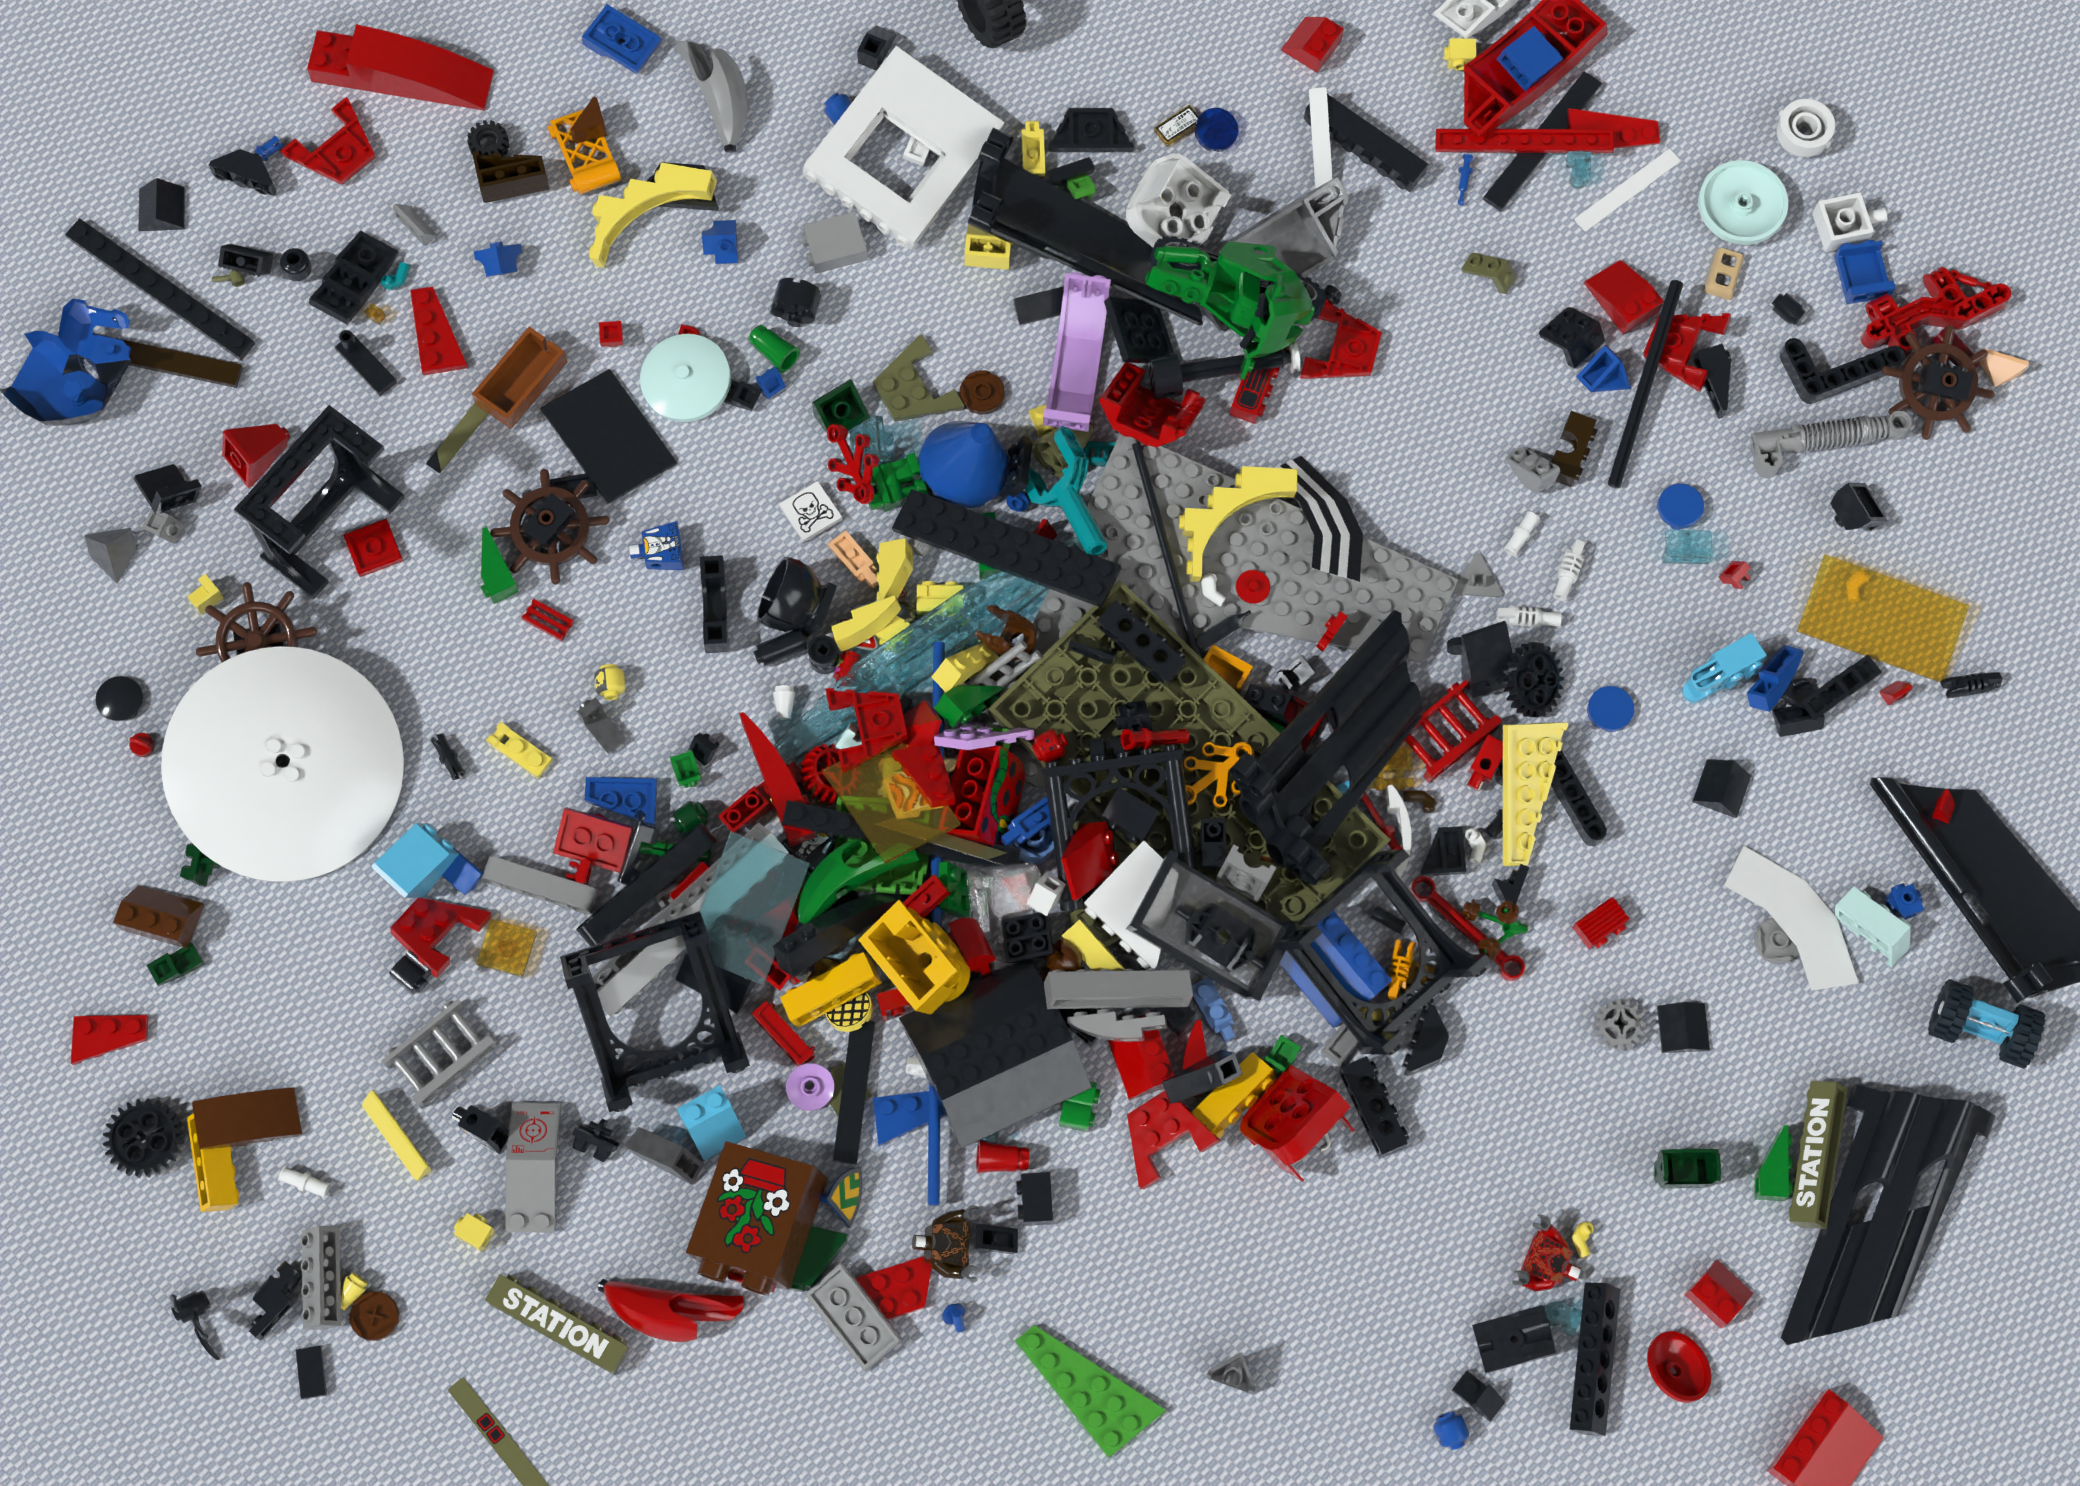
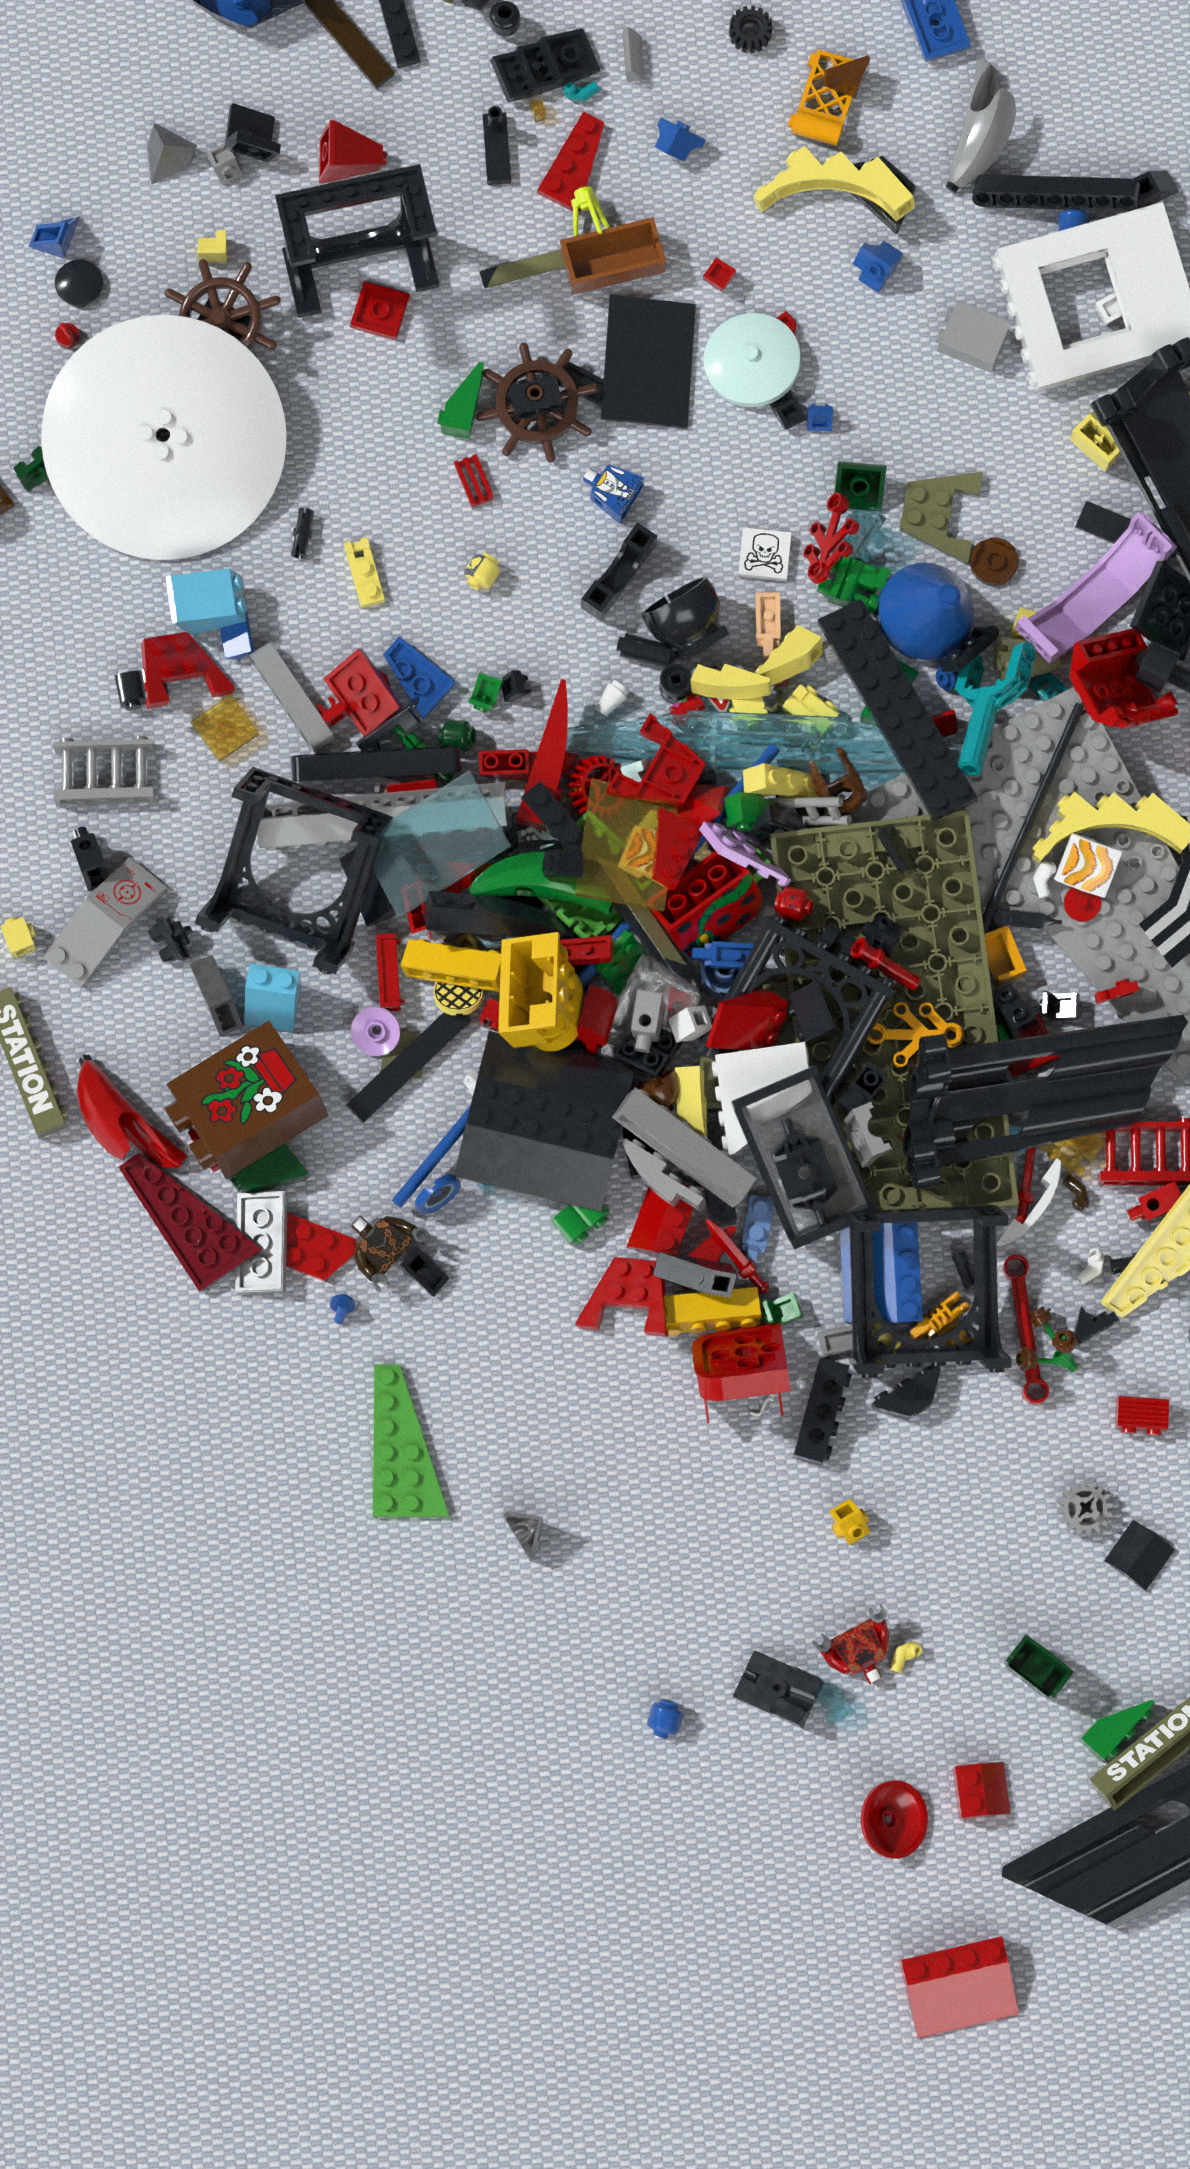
camera: 40 degrees right, 5 degrees up
light yellow slope [362,1091,431,1181] -> none
dark brown wedge [472,152,550,203] -> none
flat silver bracket [577,697,626,754] -> none
green plant [748,324,800,373] -> none
black brick [770,278,821,327] -> none
shield [820,1167,862,1228] -> none
blue wing [873,1091,945,1147] -> none
red plant [976,1140,1029,1174] -> none
black brick [1016,1172,1053,1226] -> none
black brick [1096,601,1187,687] -> none
black wing [1420,826,1467,876] -> none
black slope [1451,1370,1505,1422] -> none
black brick [1569,1282,1621,1436] -> none
none -> blue slope [29,216,80,259]
none -> dark red wing [118,1153,263,1292]
none -> blue tile [415,1174,461,1215]
none -> black brick [542,849,583,879]
none -> neon yellow plant [571,187,610,236]
none -> light grey torso [631,989,666,1053]
none -> red sword [705,1219,769,1294]
none -> black slope [752,804,804,836]
none -> yellow brick [829,1498,871,1545]
none -> black beam [972,175,1140,211]
none -> slope [1054,833,1122,898]

